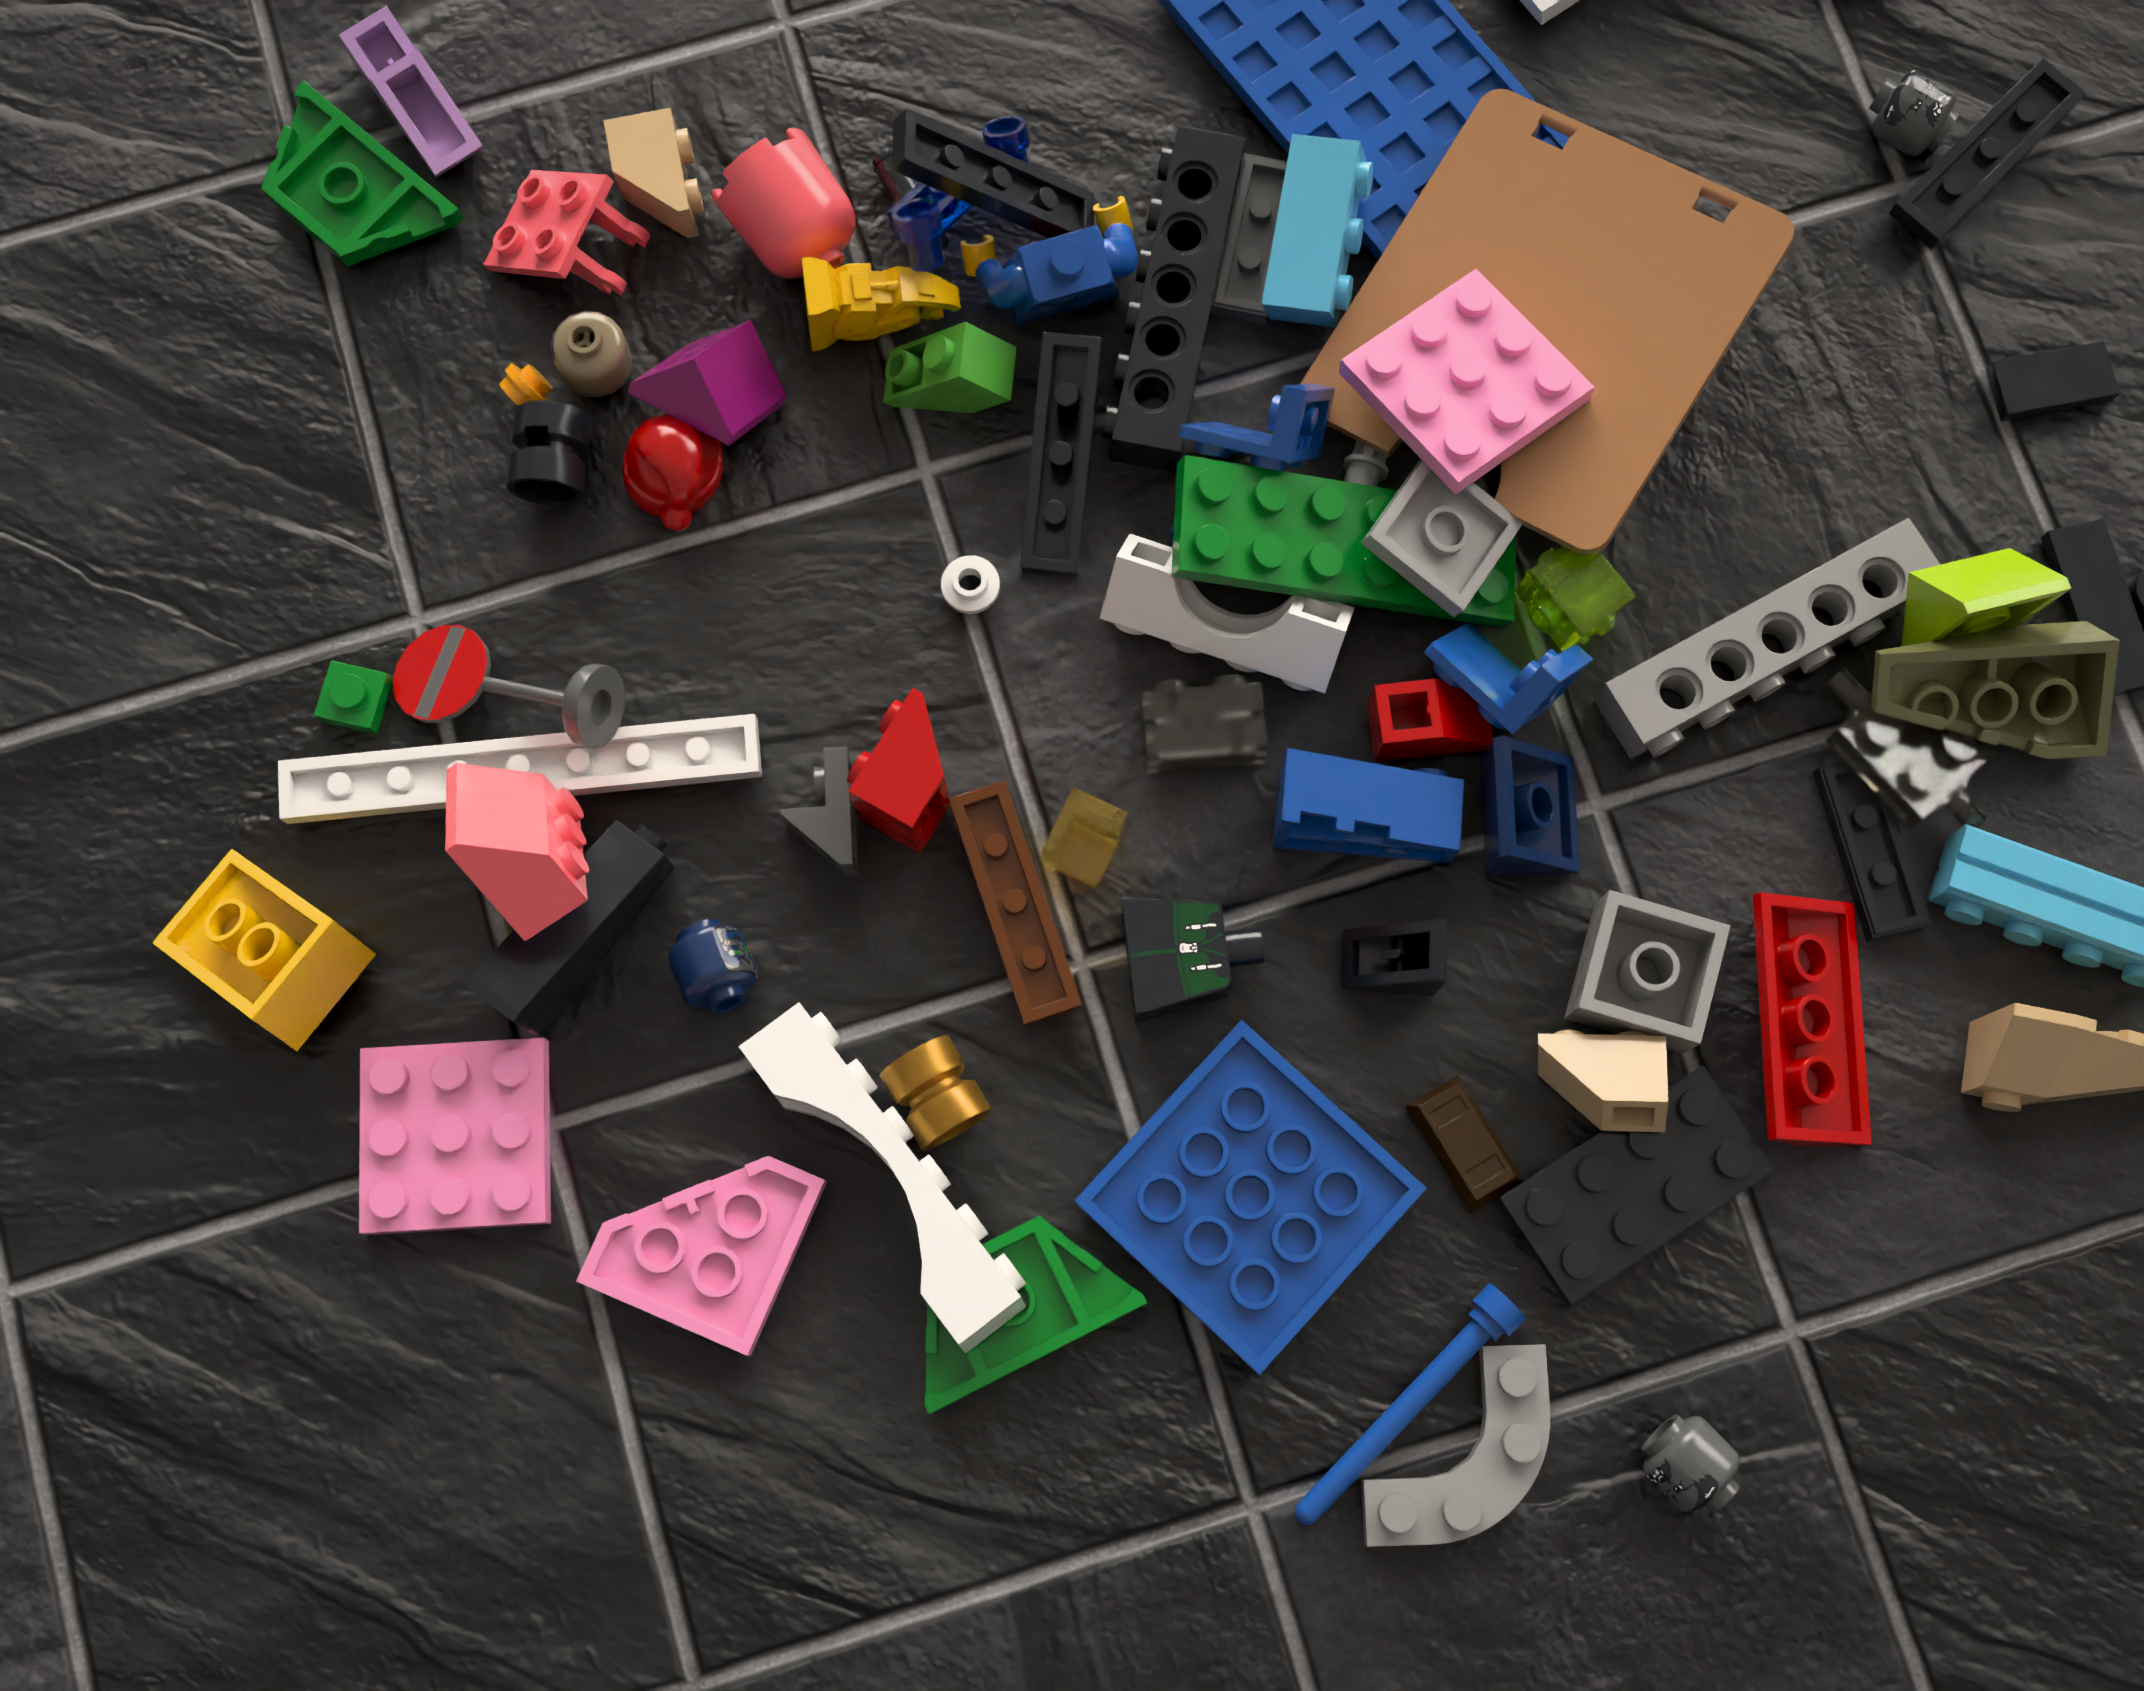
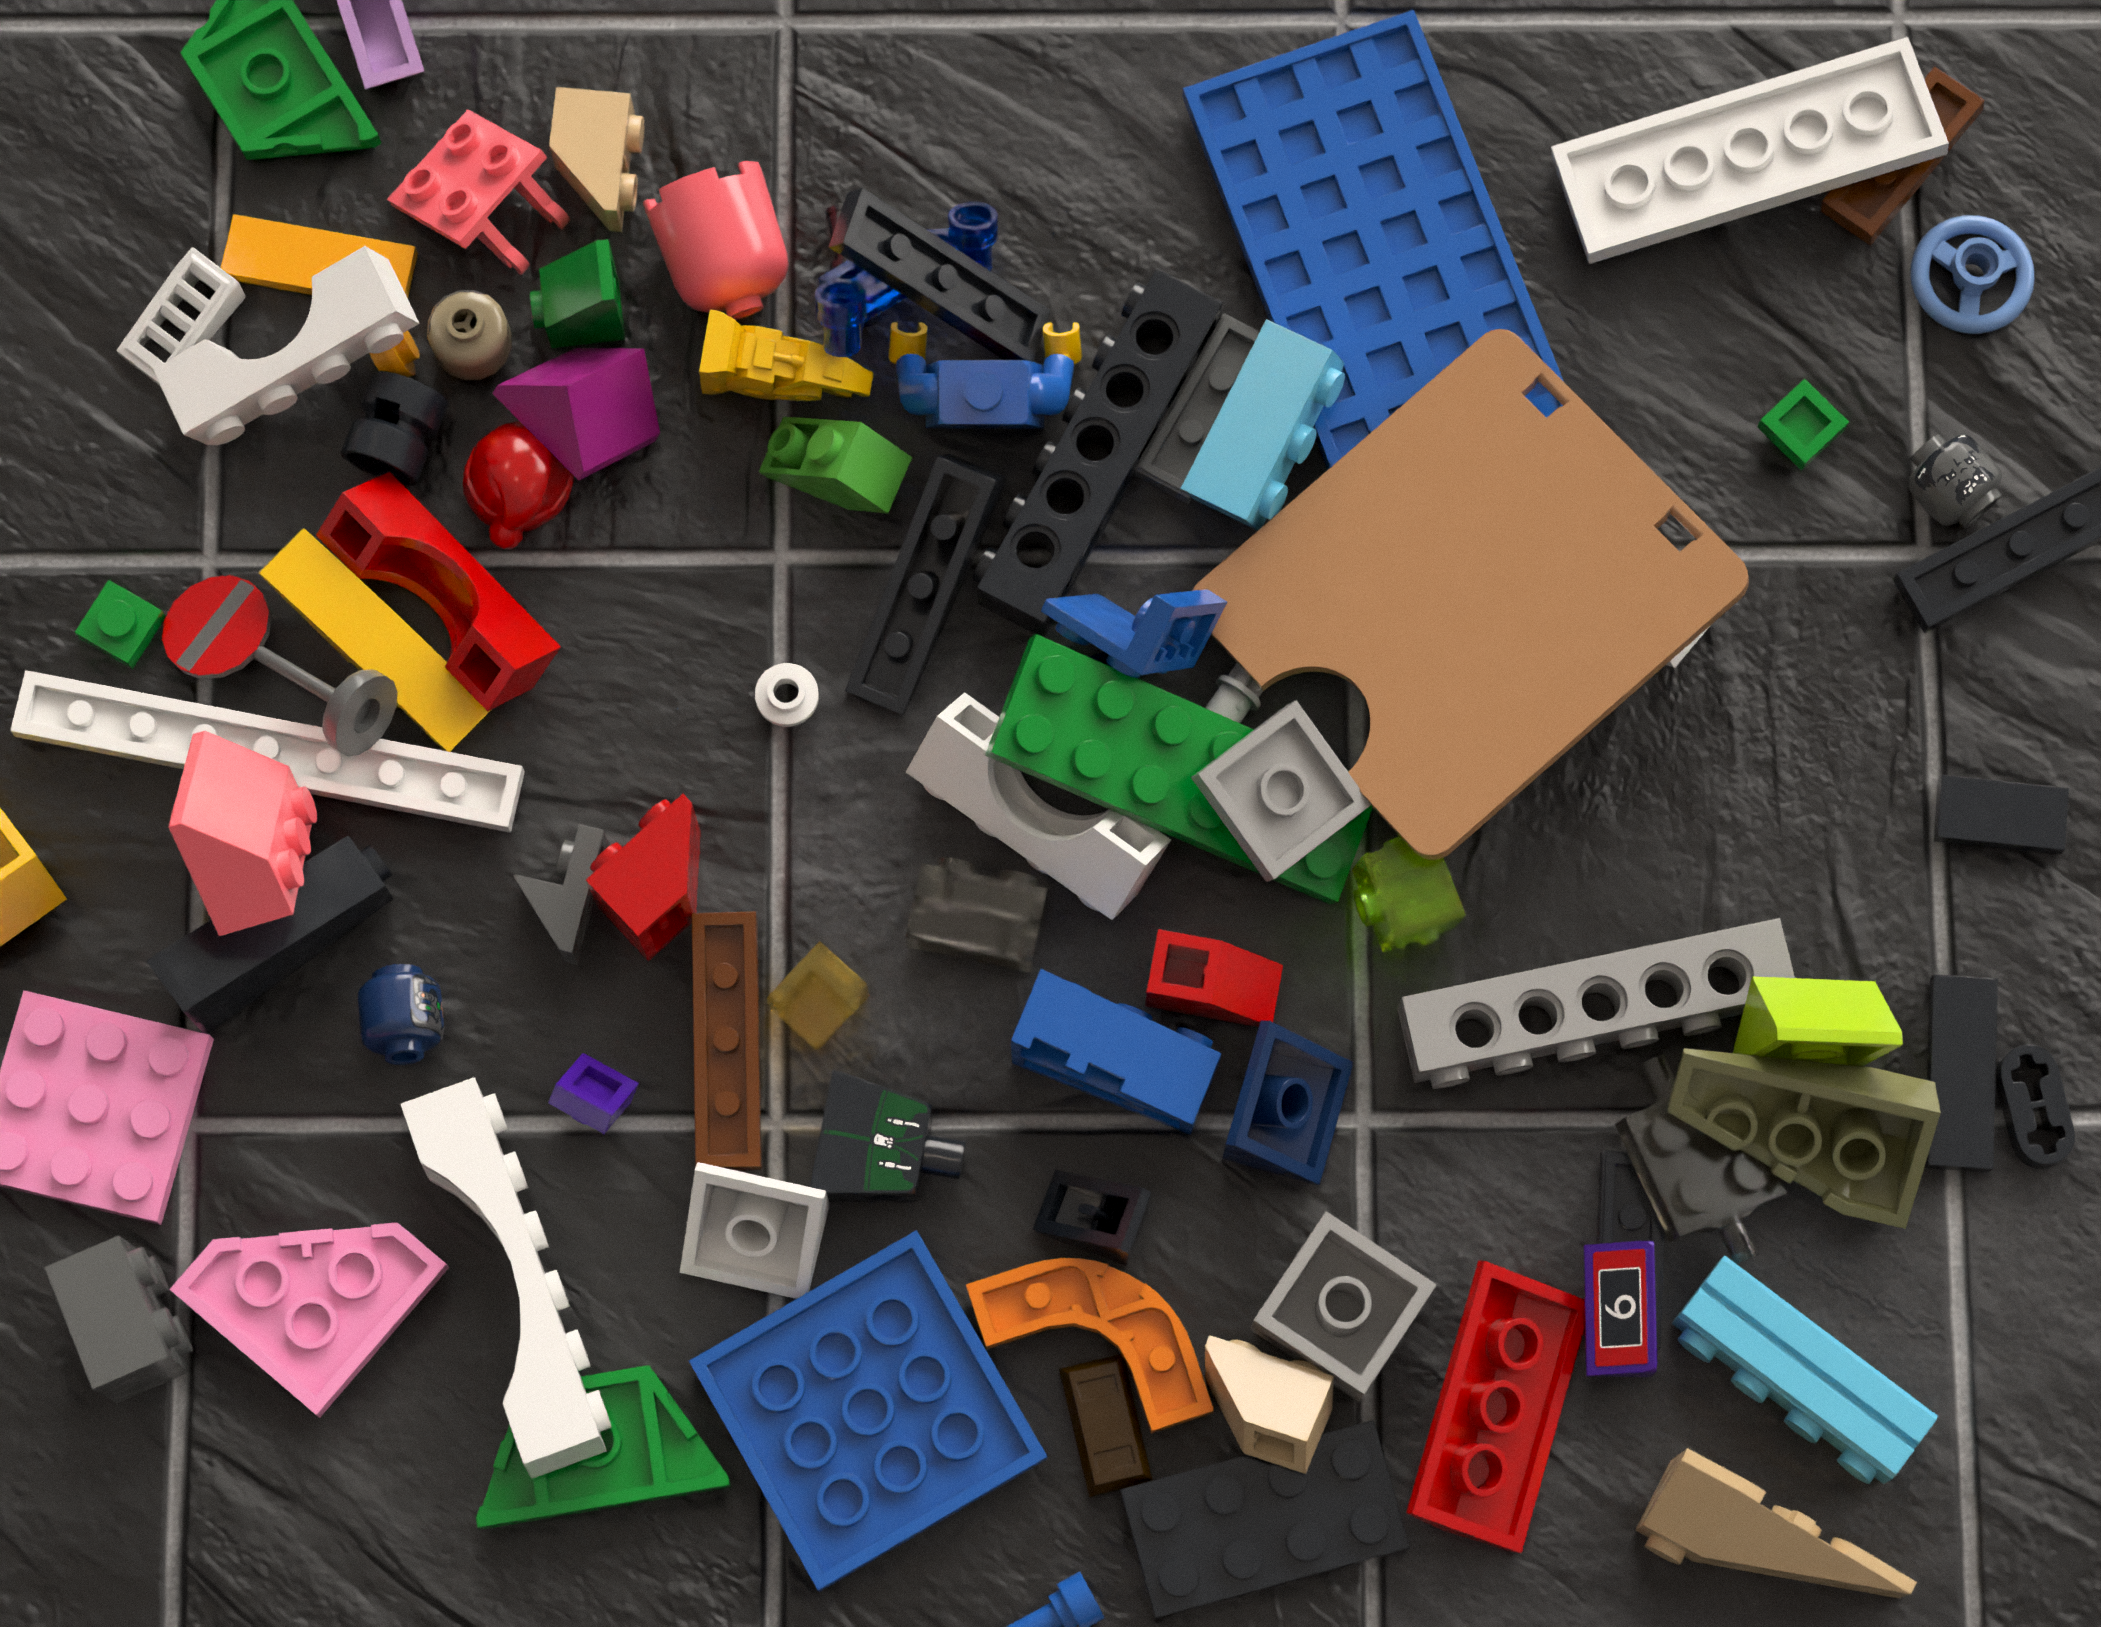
camera: 15 degrees right, 0 degrees up
pearl gold wheel [880,1035,992,1151] -> none
bright pink plate [1339,269,1595,495] -> none
blue bracket [1424,623,1593,735] -> none
none -> dark grey brick [44,1235,193,1403]
none -> white slope [116,247,246,386]
none -> white arch [153,246,420,445]
none -> light orange tile [221,214,418,299]
none -> yellow slope [258,528,491,752]
none -> red arch [316,472,561,712]
none -> green slope [530,239,625,348]
none -> dark purple plate [548,1053,639,1134]
none -> white slope [680,1162,830,1299]
none -> orange plate [966,1258,1214,1433]
none -> slope [1583,1241,1657,1377]
none -> green plate [1757,379,1849,471]

